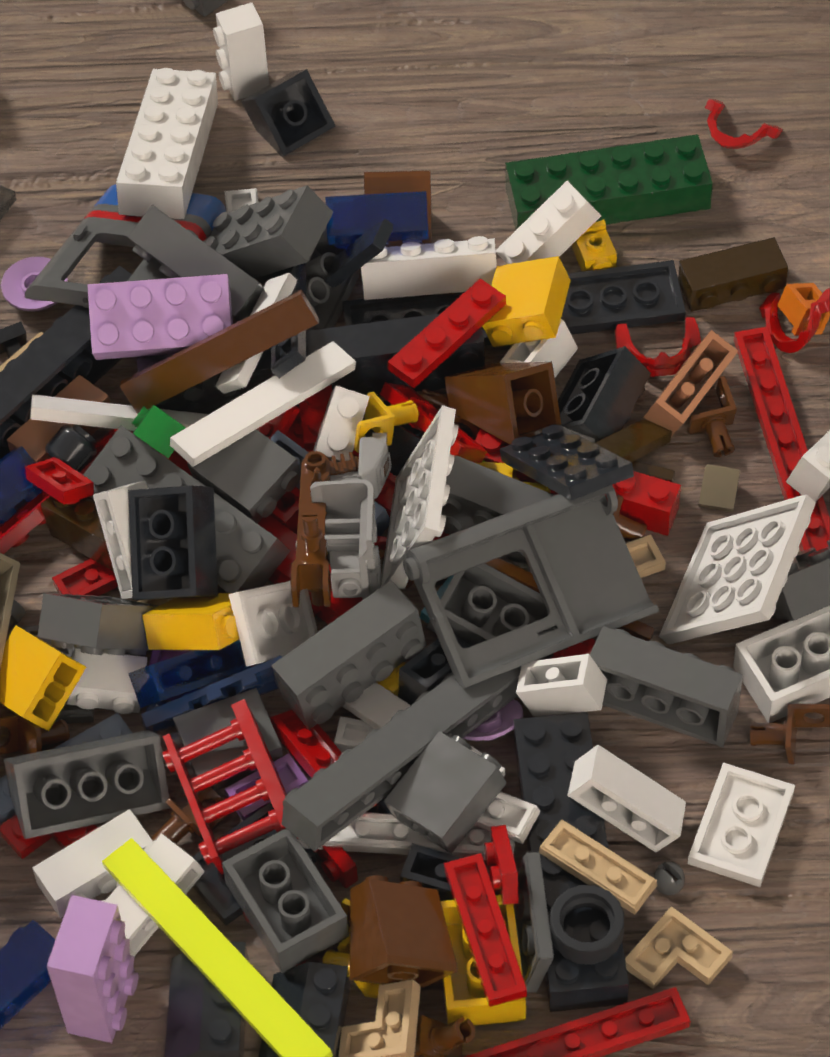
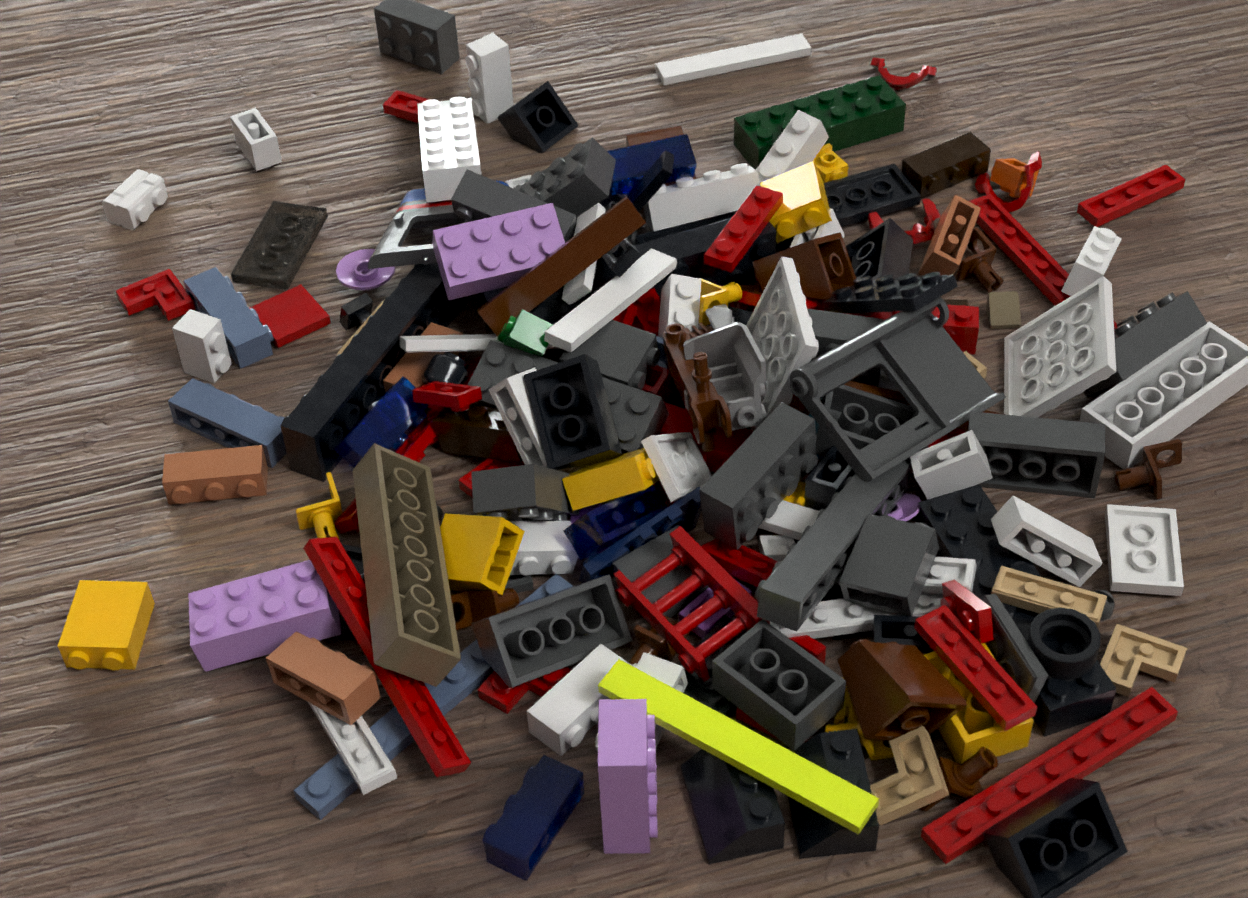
camera: 15 degrees left, 10 degrees down
none -> red plate [383,90,430,123]
none -> white tile [656,34,811,86]

